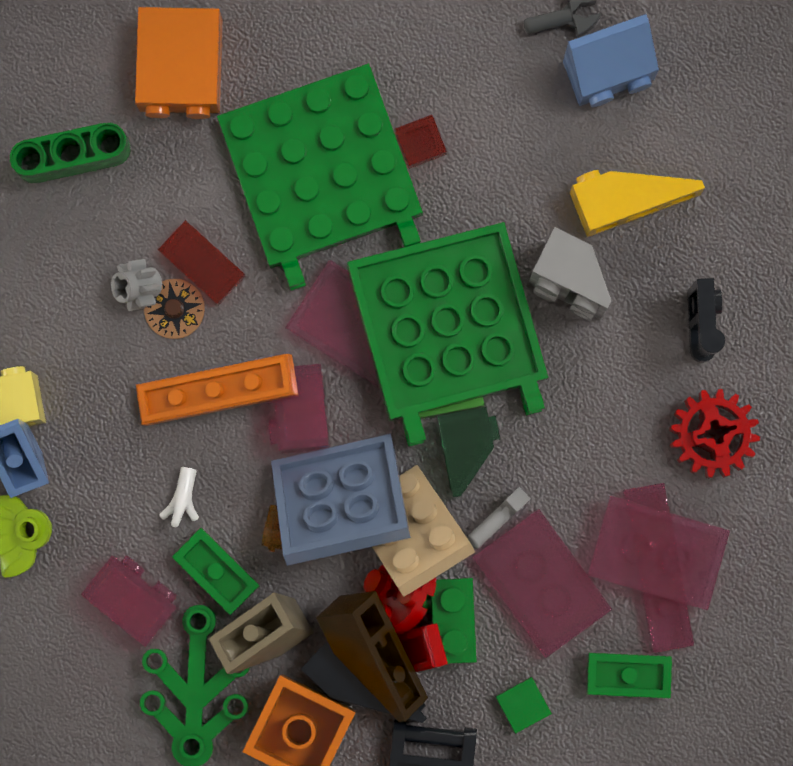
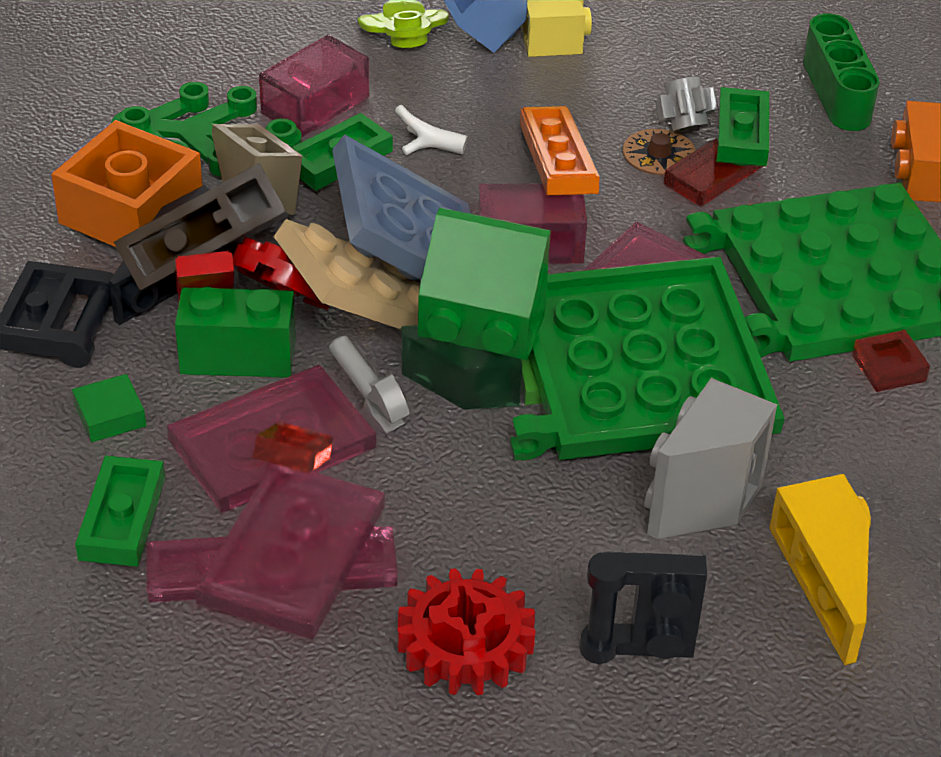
camera: 90 degrees right, 40 degrees down
none -> clear red tile [253,421,334,474]
none -> slope [418,207,551,360]
none -> green plate [716,87,769,166]

